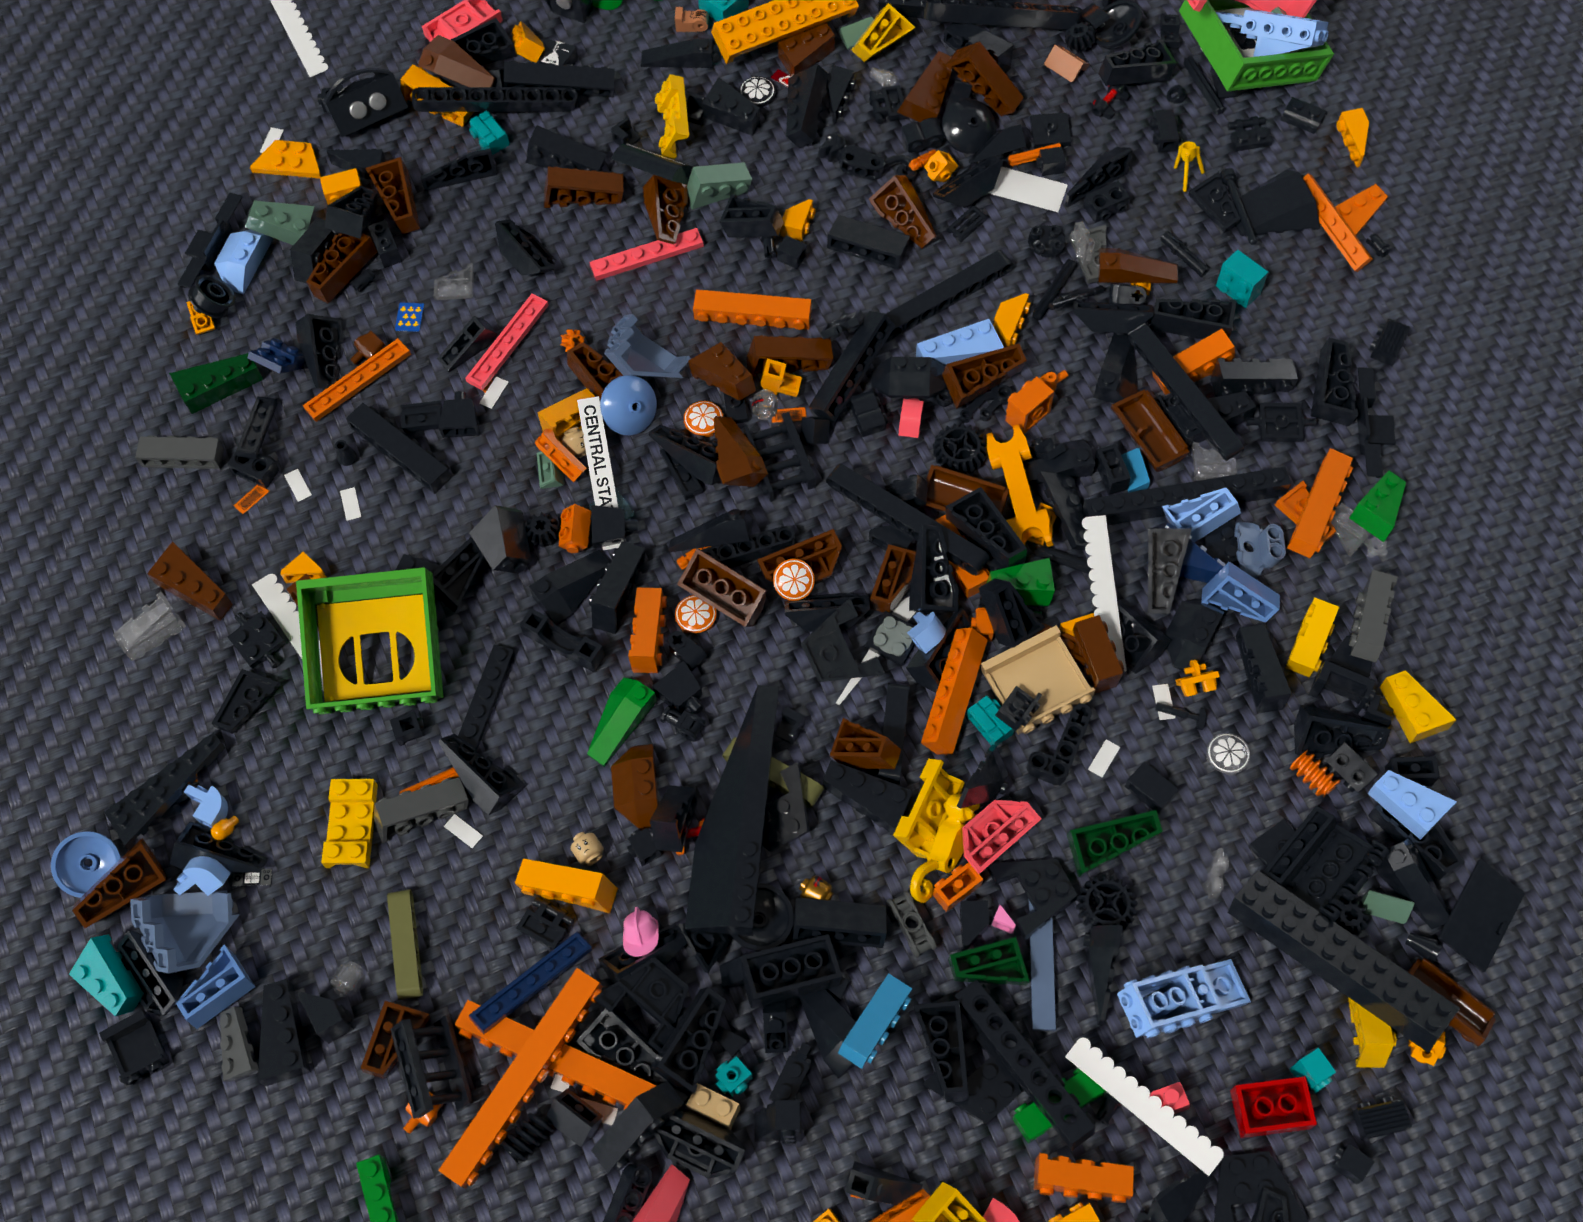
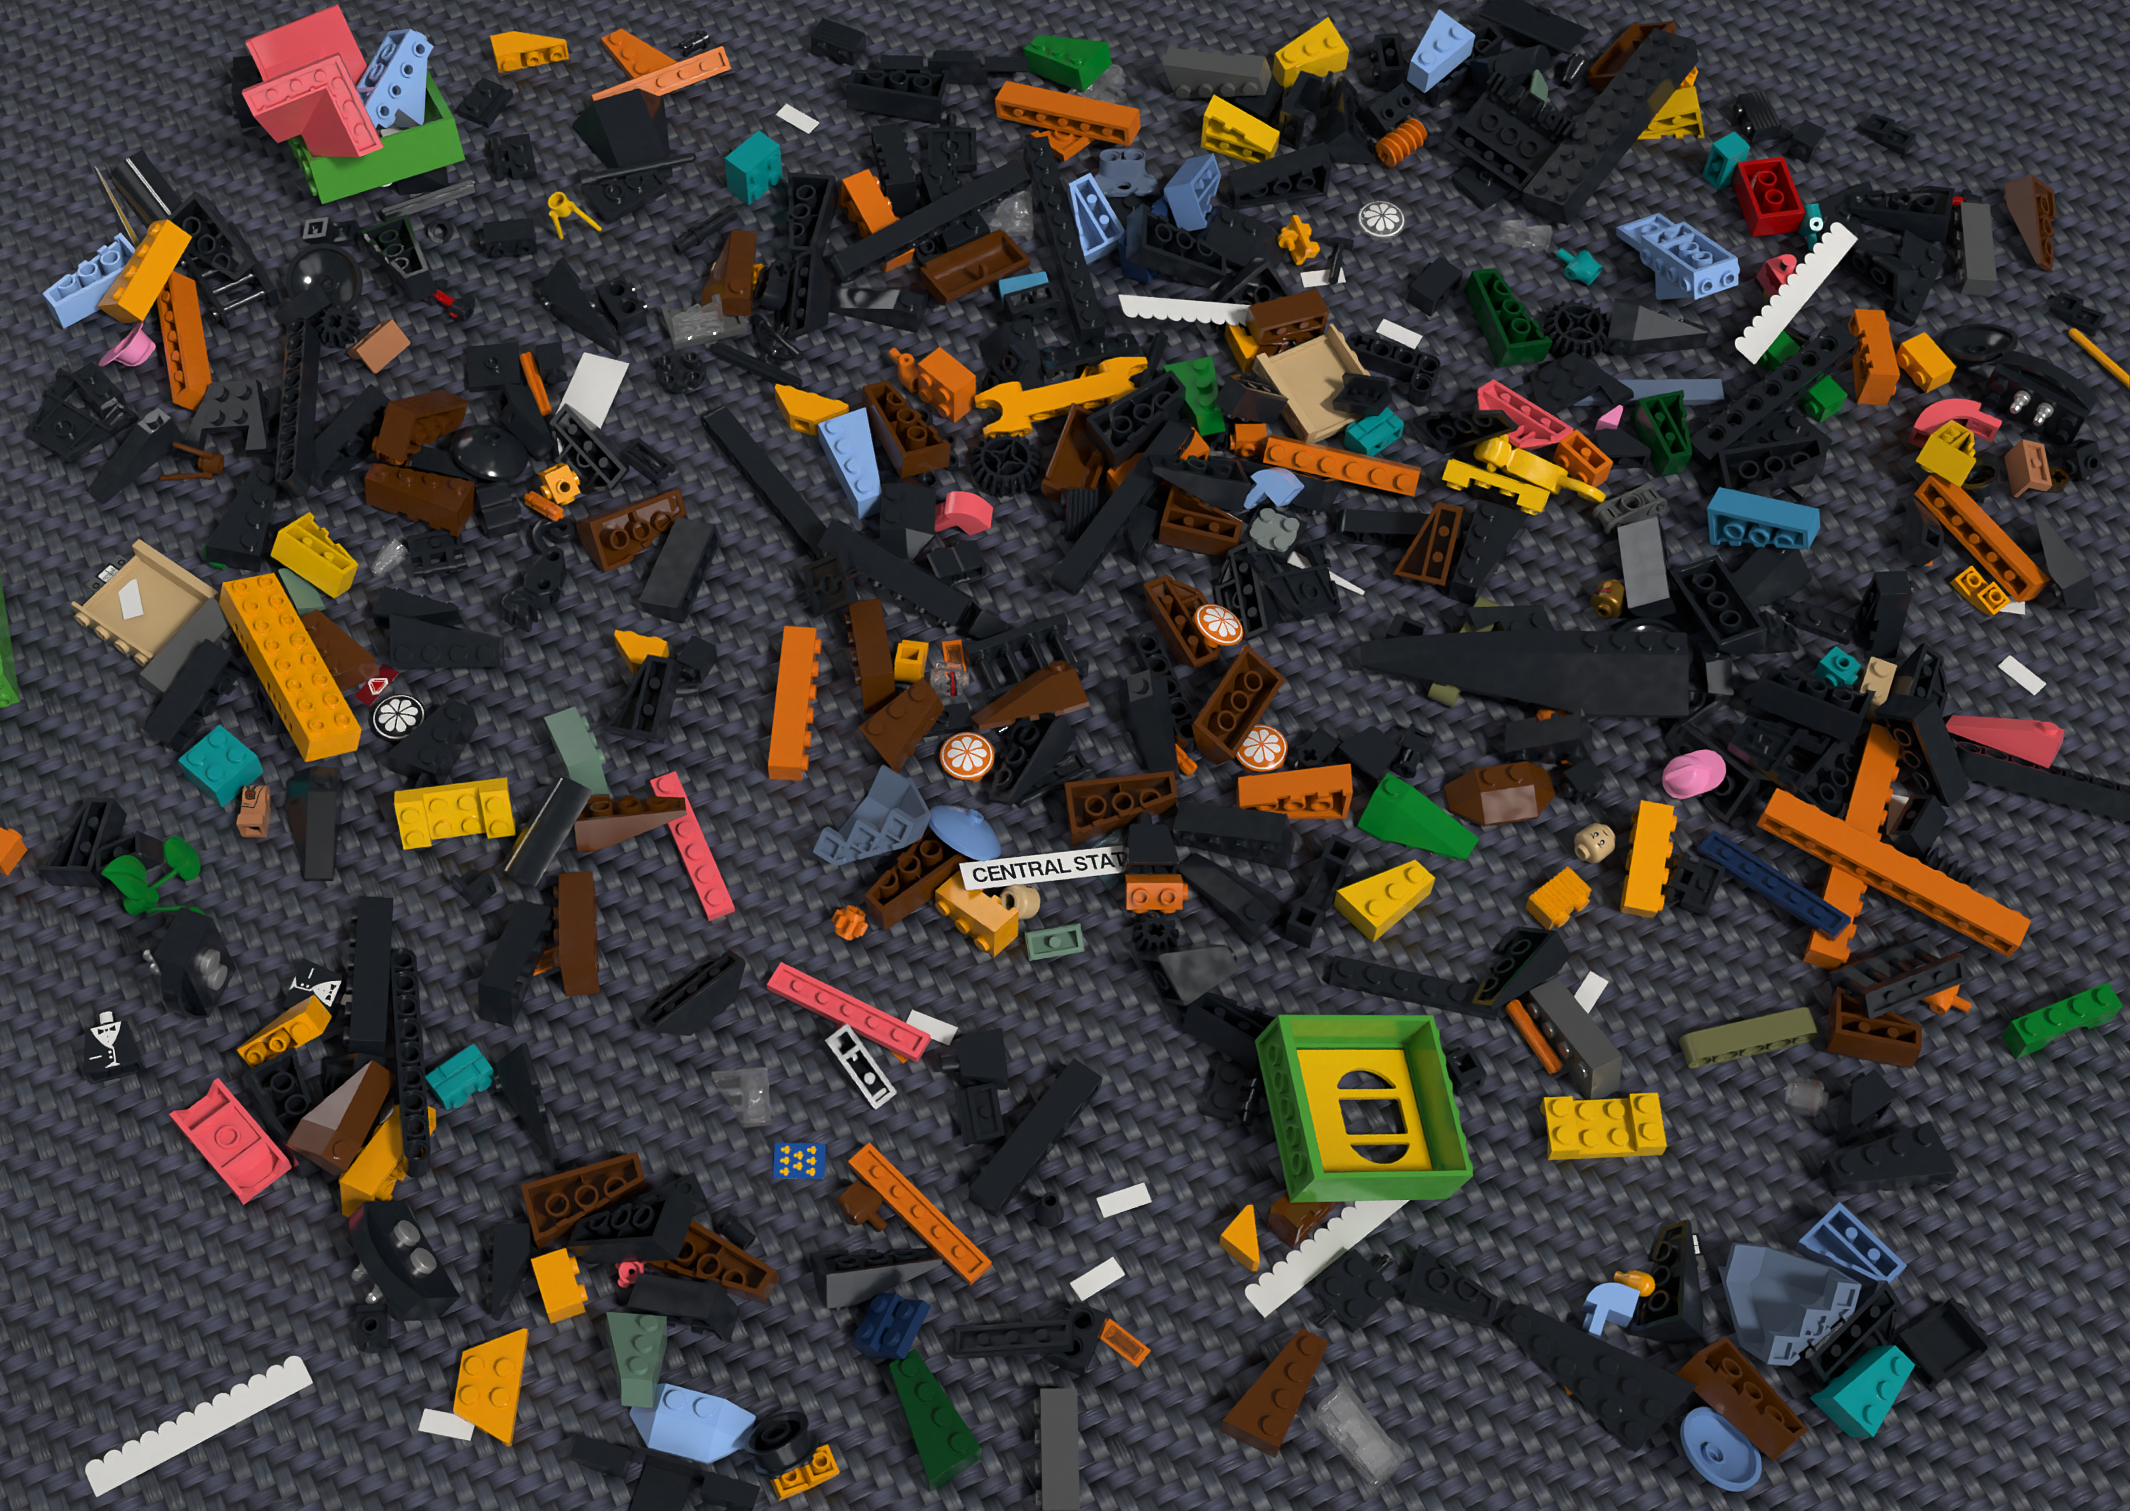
camera: 100 degrees left, 5 degrees down
light blue brick [173,856,230,896] -> none
dark grey wing [219,1007,259,1082] -> none
orange plate [535,429,587,482] -> none
none -> white sticker [776,104,819,134]
none -> reddish brown wedge [1063,771,1178,846]
none -> yellow wedge [1333,860,1435,943]
none -> light orange brick [1525,866,1592,930]
none -> teal piece [1556,248,1603,286]
none -> teal piece [1798,203,1823,251]

